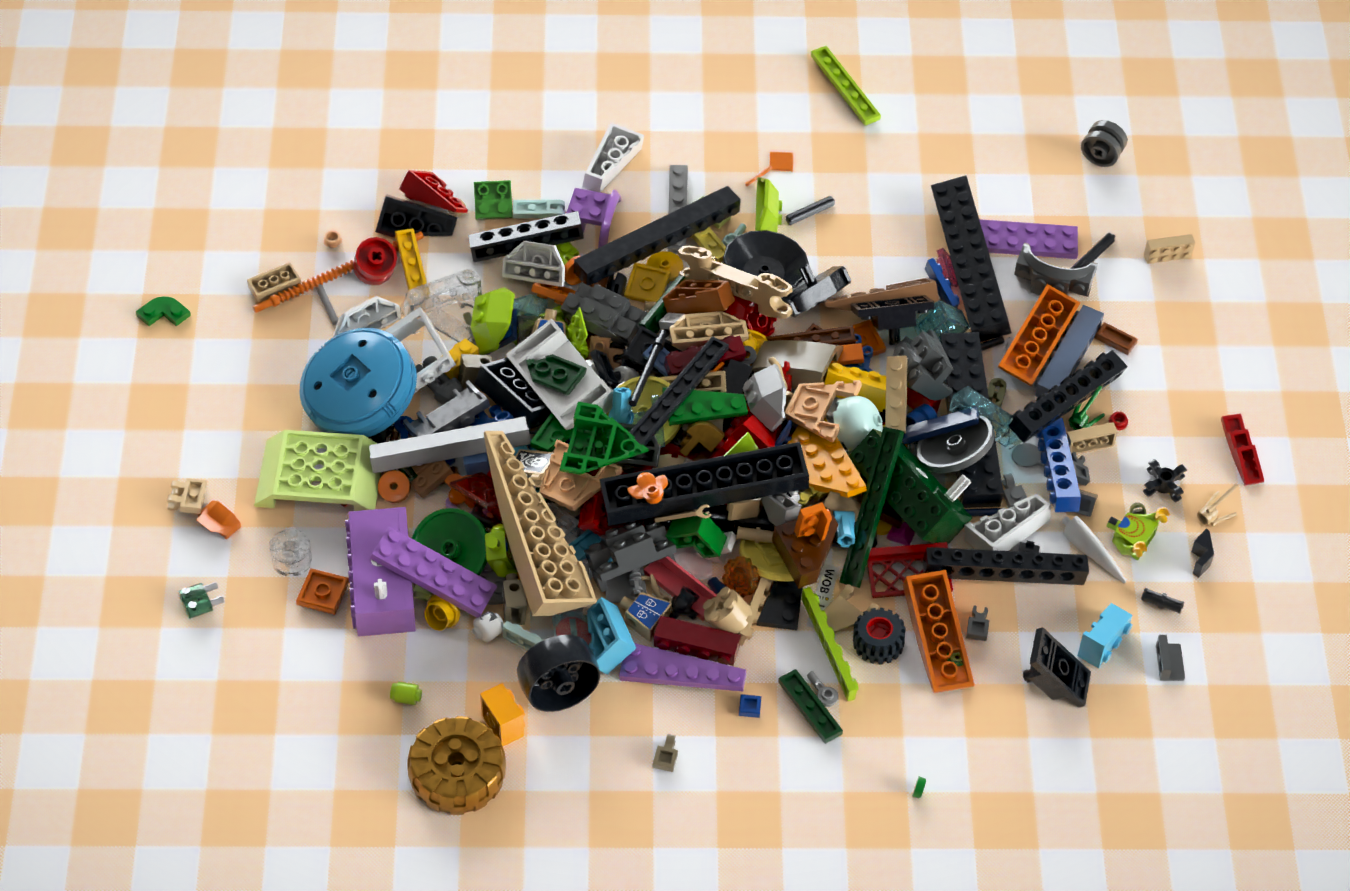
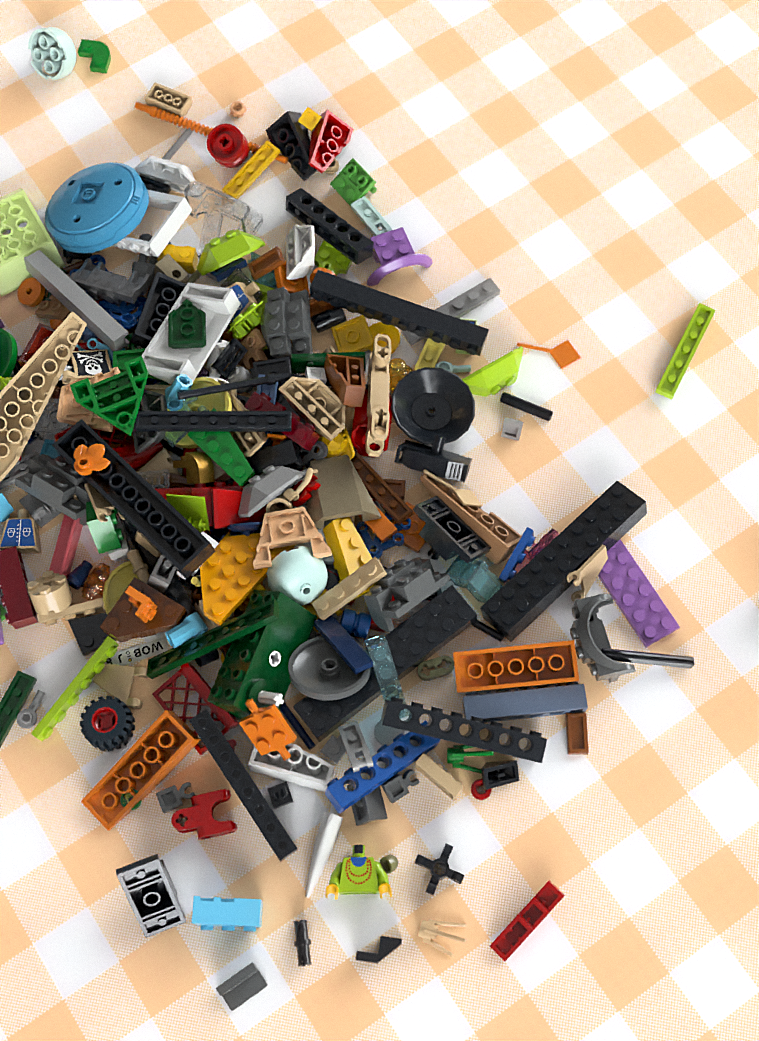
camera: 60 degrees right, 15 degrees up
white wedge [582,123,645,192] -> none
tan piece [641,574,671,603] -> none
black piece [669,586,700,620] -> none
tan piece [1144,234,1196,264] -> none
none -> light aqua cylinder [28,27,76,80]
none -> red piece [171,789,238,840]
none -> orange plate [239,698,297,760]
none -> dark orange tile [248,246,285,281]
none -> yellow tile [298,107,322,132]
none -> light grey plate [338,721,374,772]
none -> tan piece [423,470,482,507]
none -> black slope [481,760,520,790]
none -> light grey tile [501,417,524,441]
none -> tan flag [567,545,608,602]

